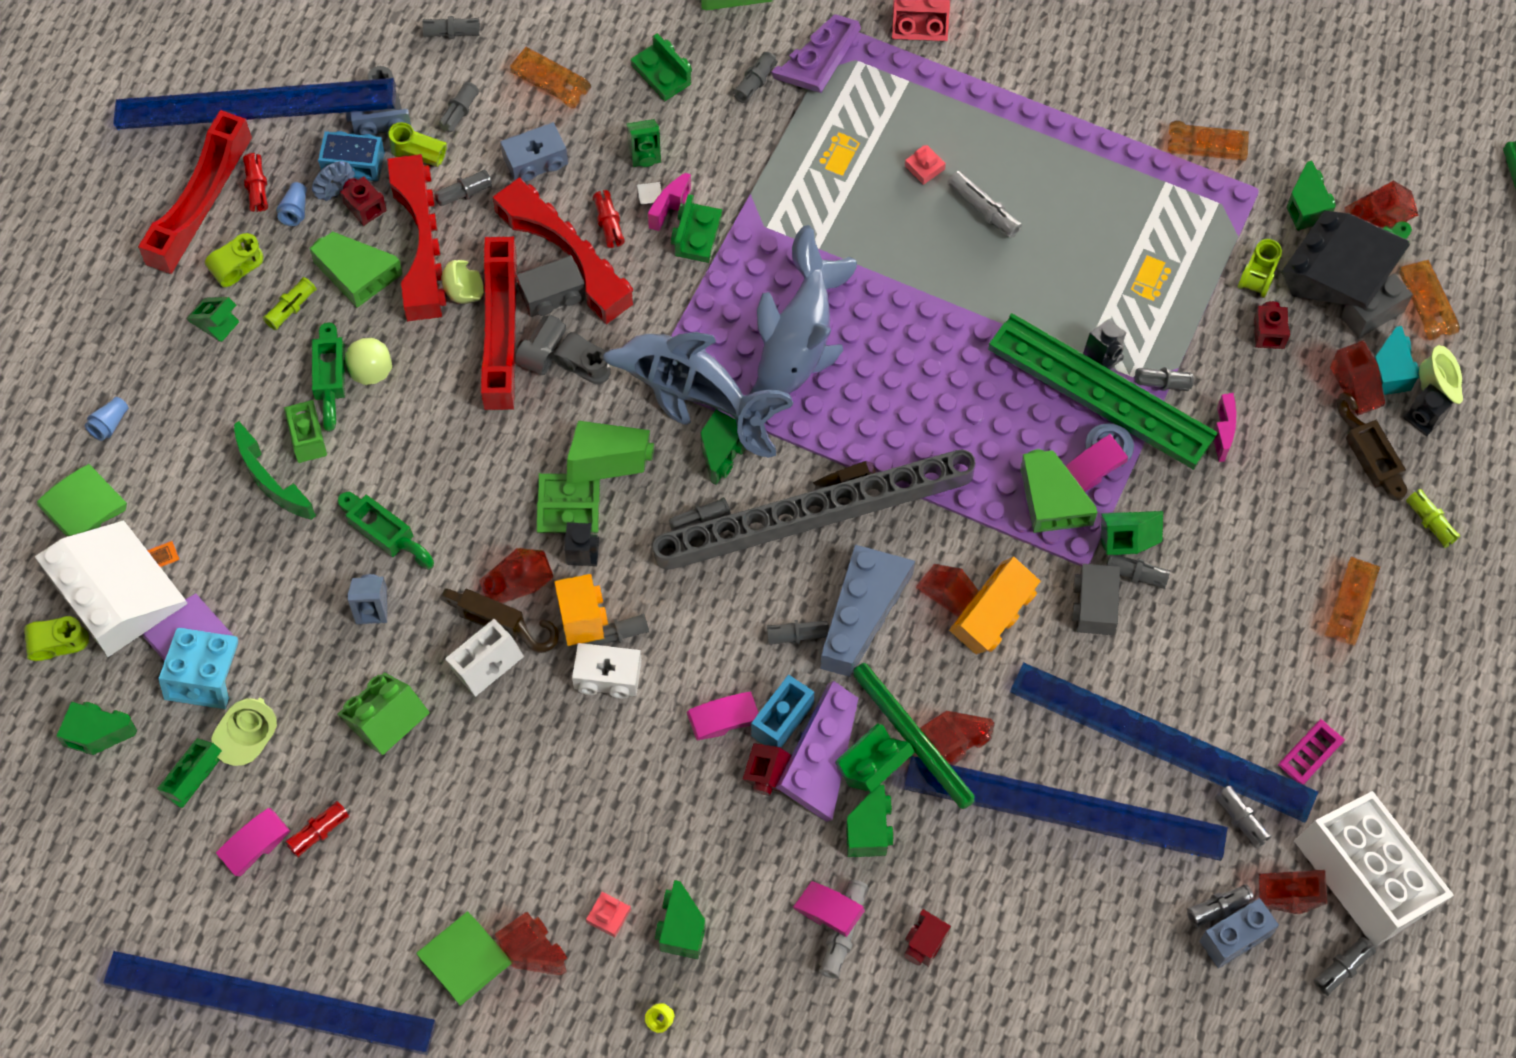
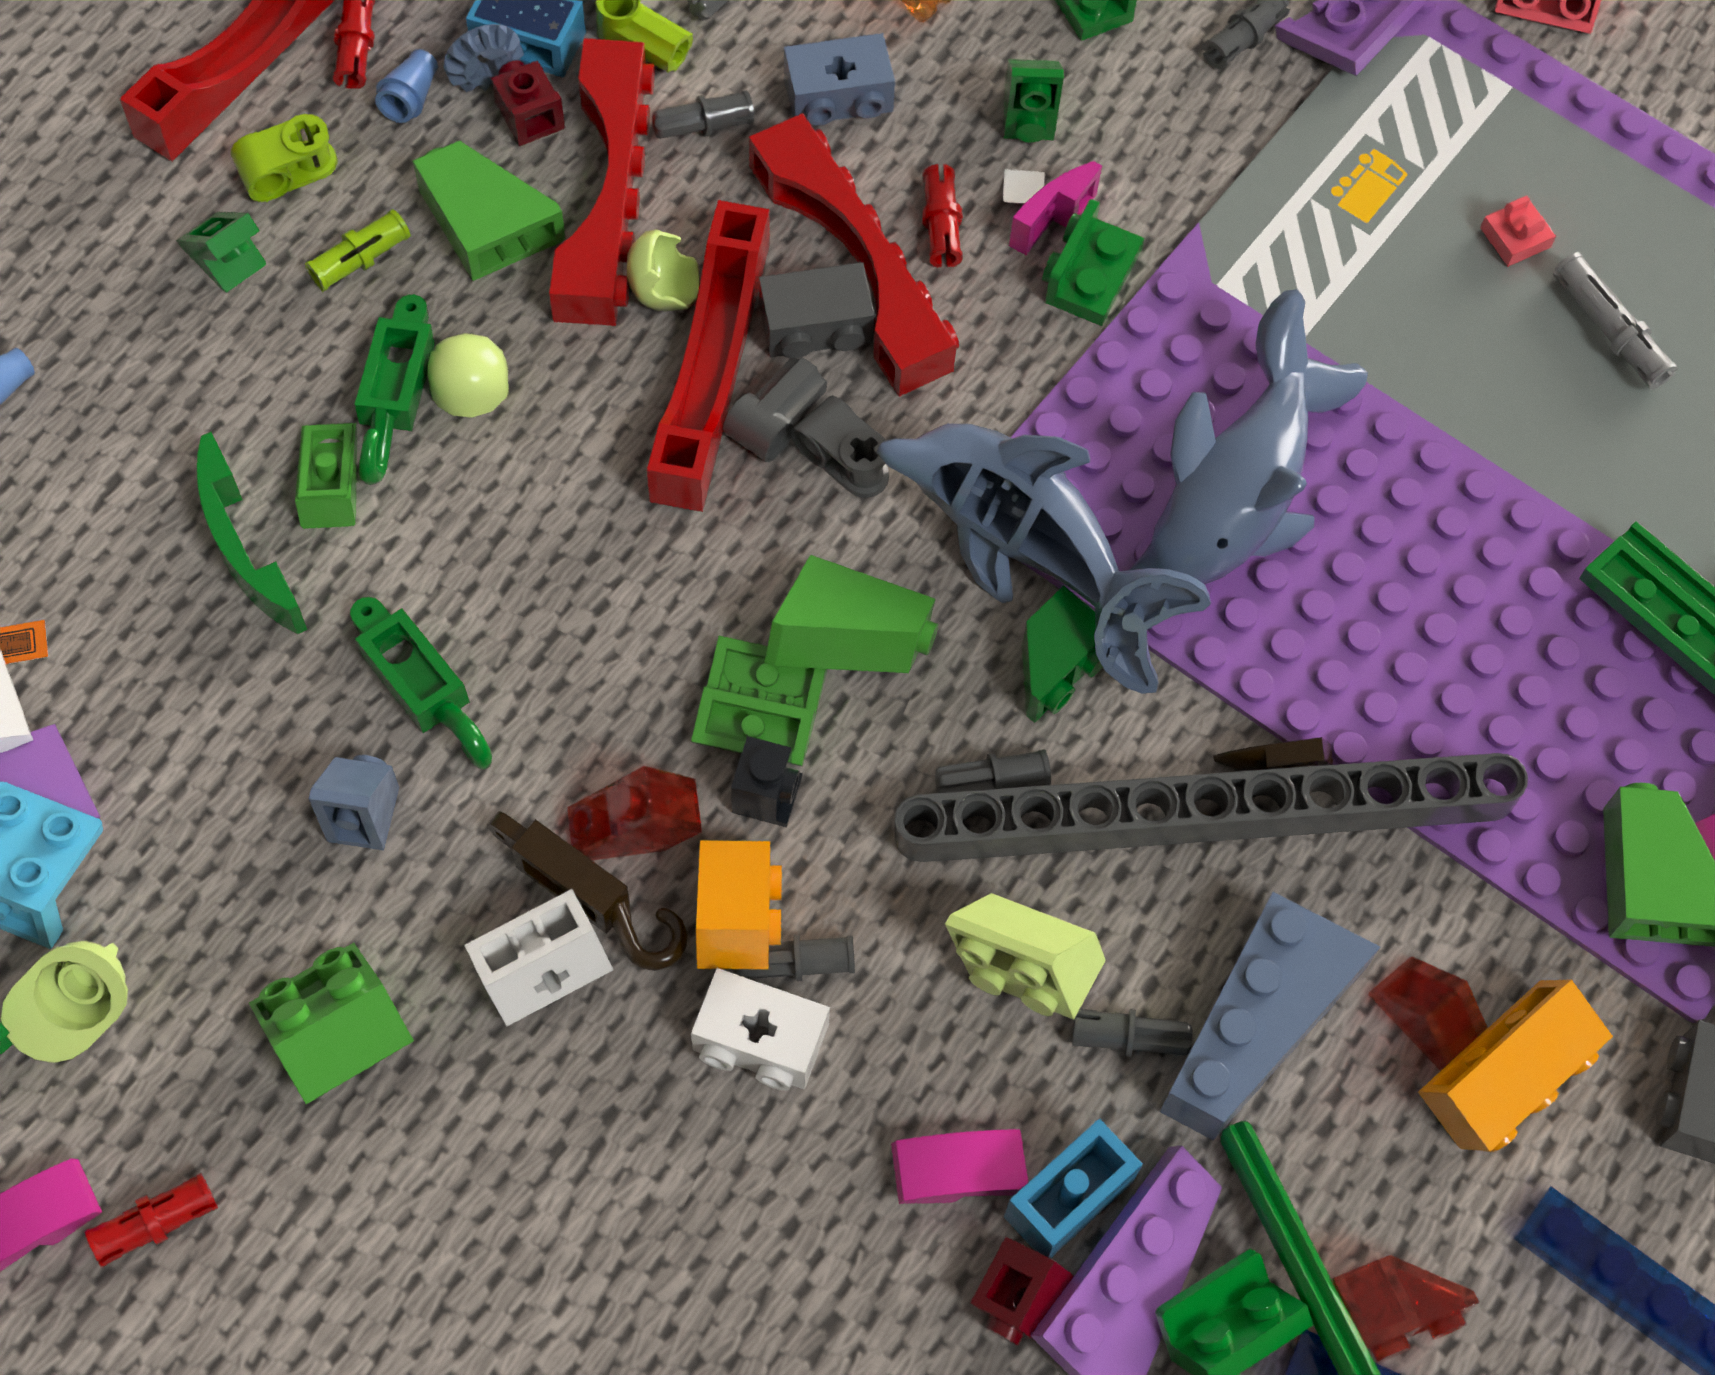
camera: 10 degrees right, 0 degrees up
none -> yellowish green slope [945,893,1106,1020]

